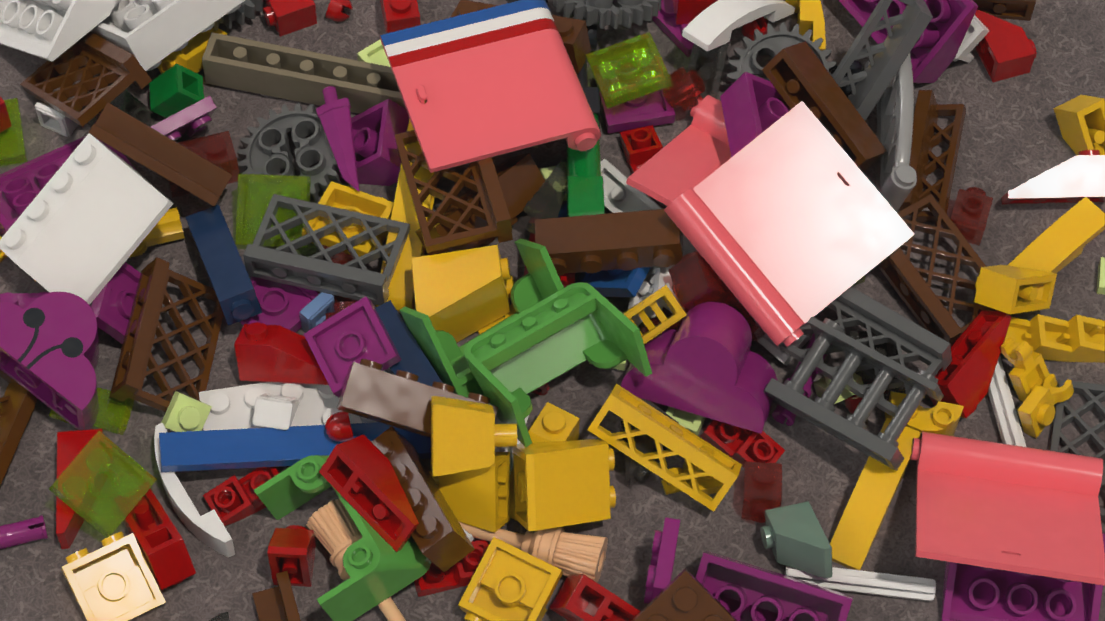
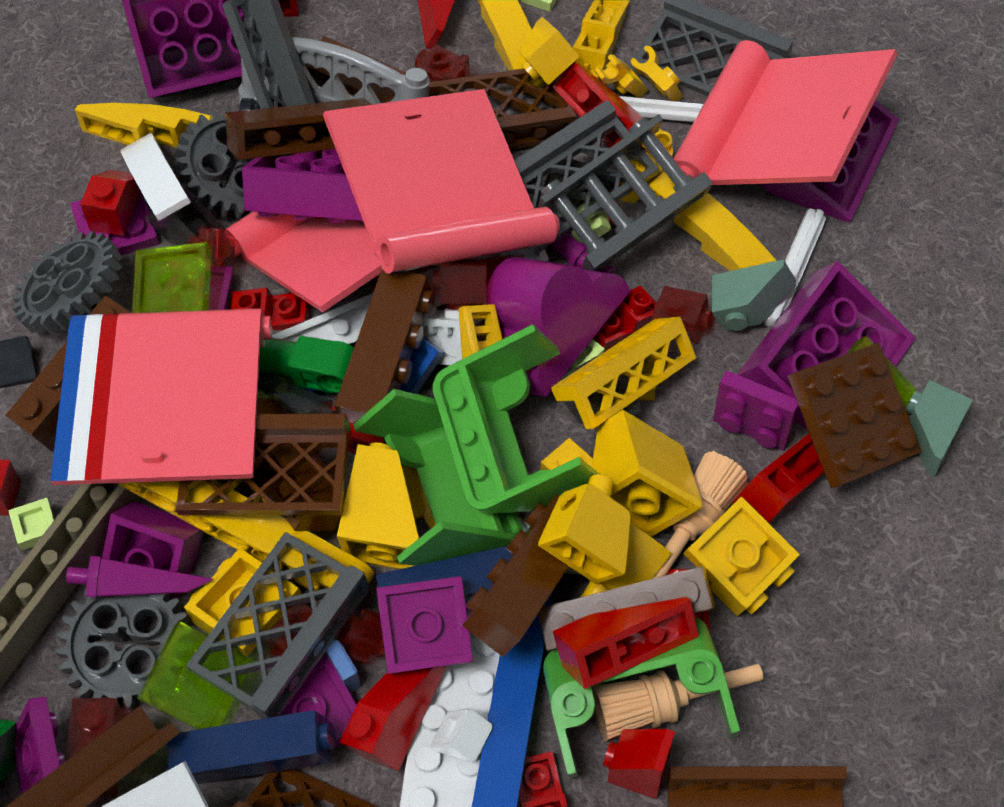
camera: 70 degrees left, 0 degrees up
red hinge [325,411,354,442] -> none

